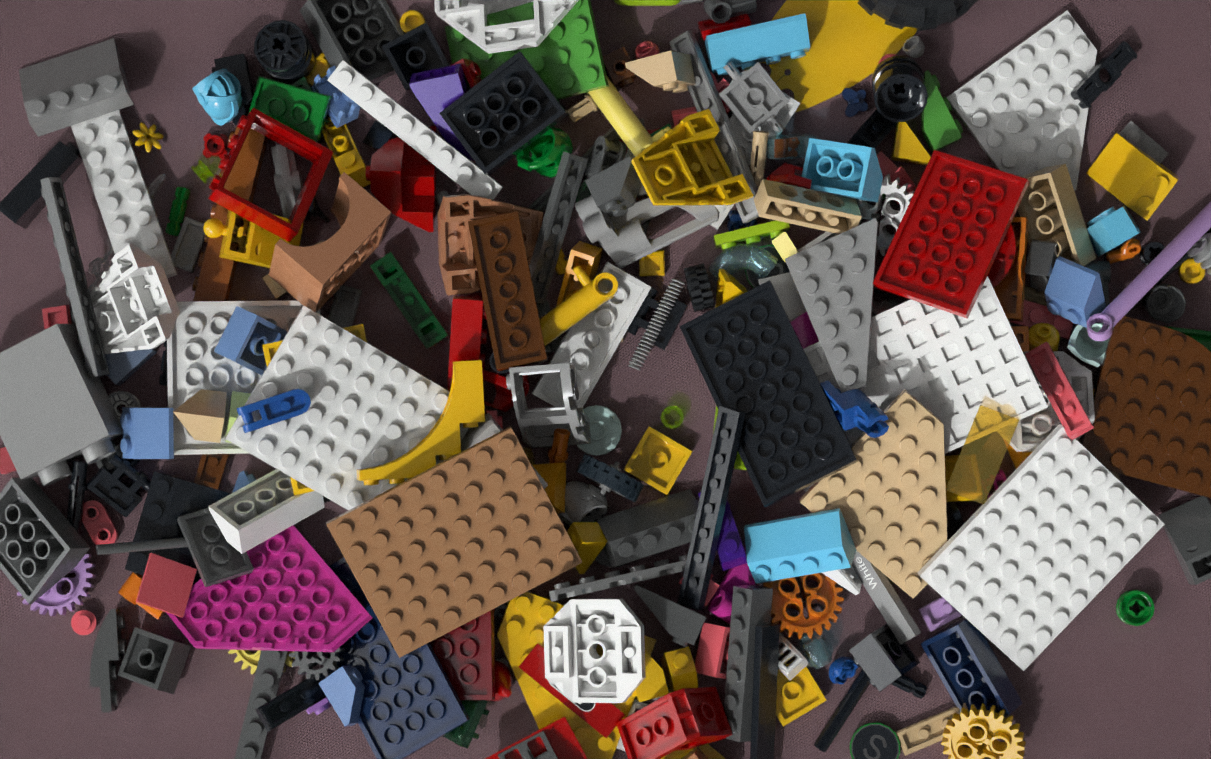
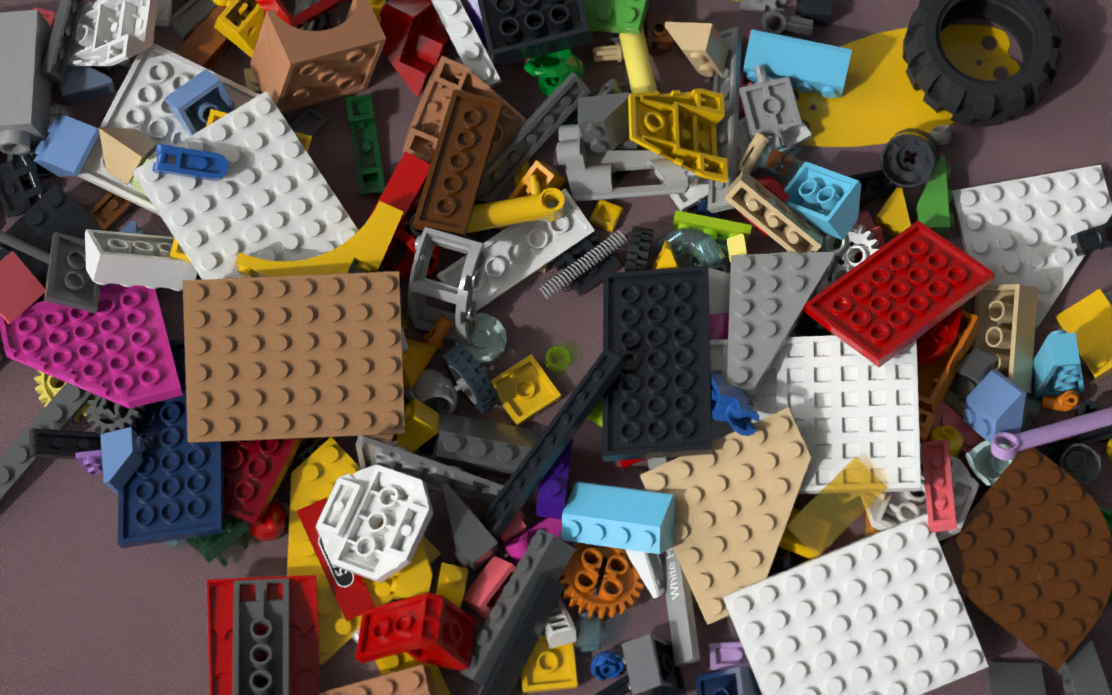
camera: 25 degrees right, 15 degrees down
dark blue piece [841,88,868,118] -> none

